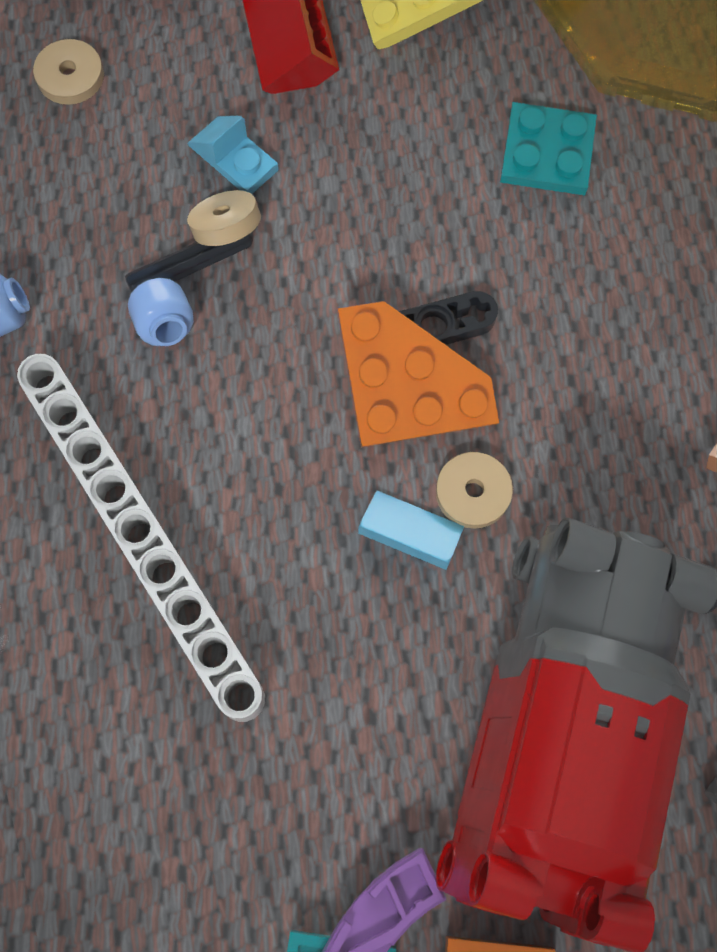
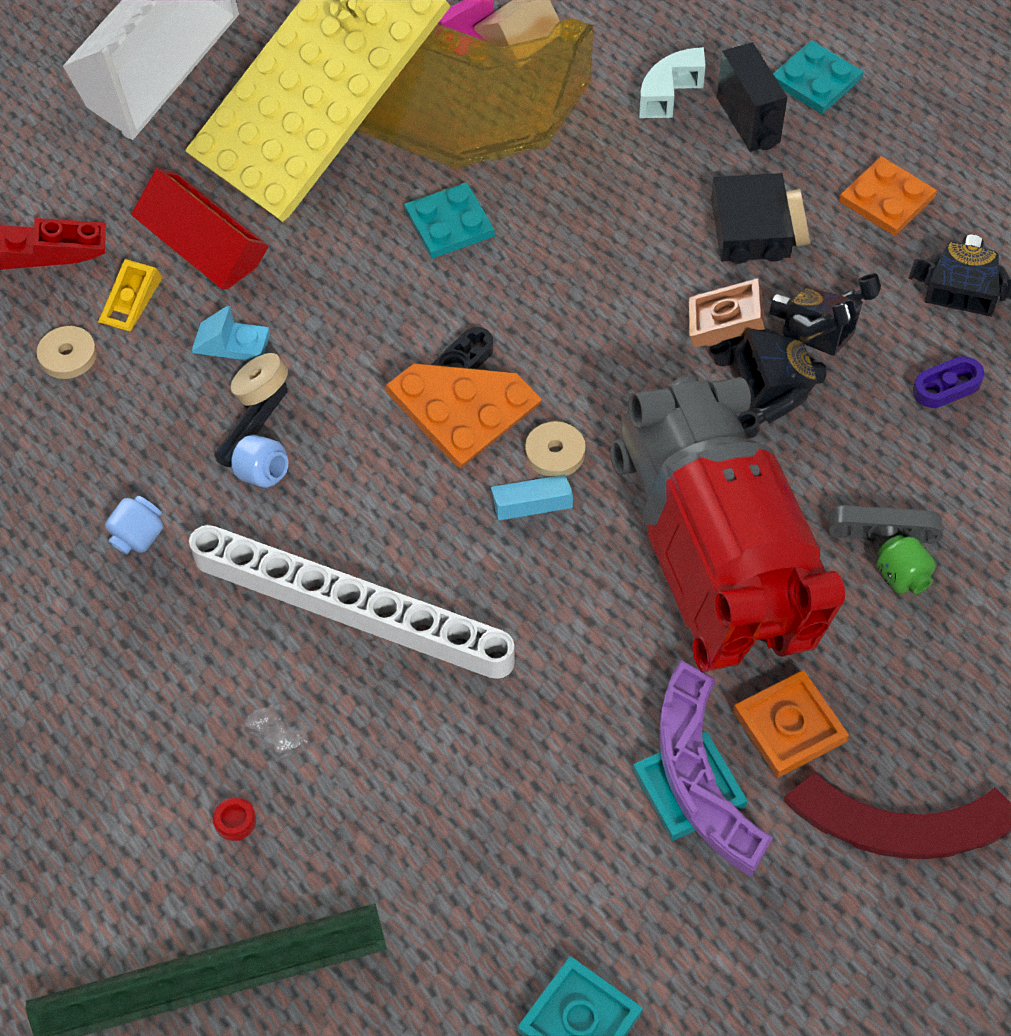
camera: 30 degrees left, 15 degrees down
none -> yellow slope [98,259,163,332]

